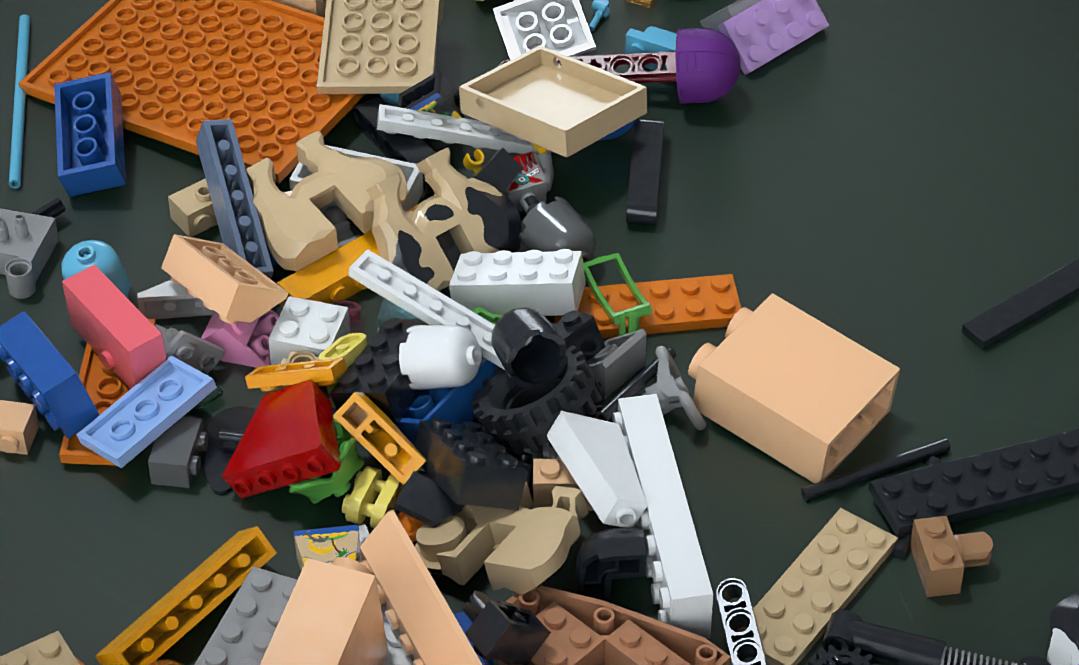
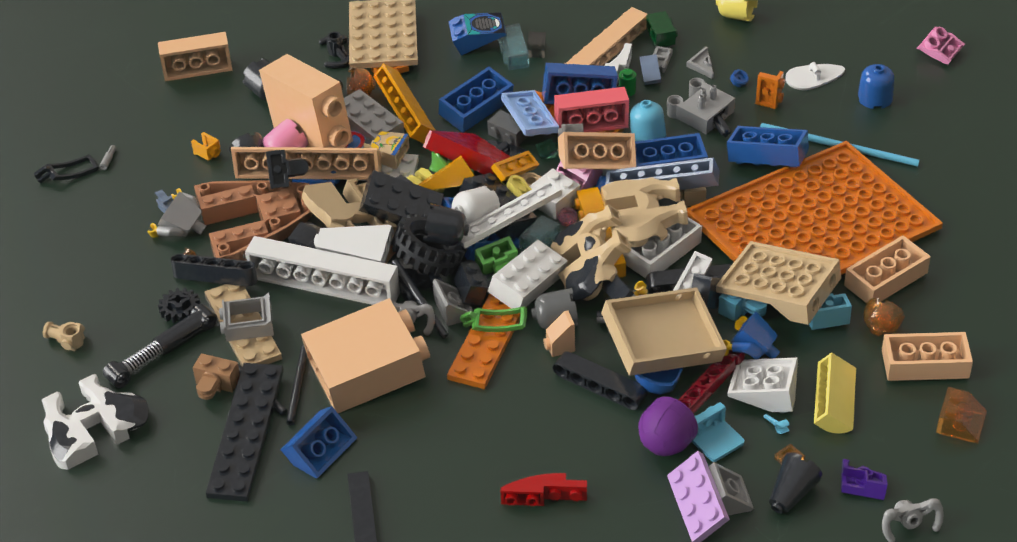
camera: 120 degrees right, 0 degrees up
none -> light grey window [219,292,274,341]
none -> blue slope [280,406,357,478]
none -> blue brick [438,67,514,133]
none -> red slope [500,473,587,506]
none -> light nougat slope [543,311,575,357]
none -> blue brick [635,133,708,167]
none -> blue torso [723,312,780,359]

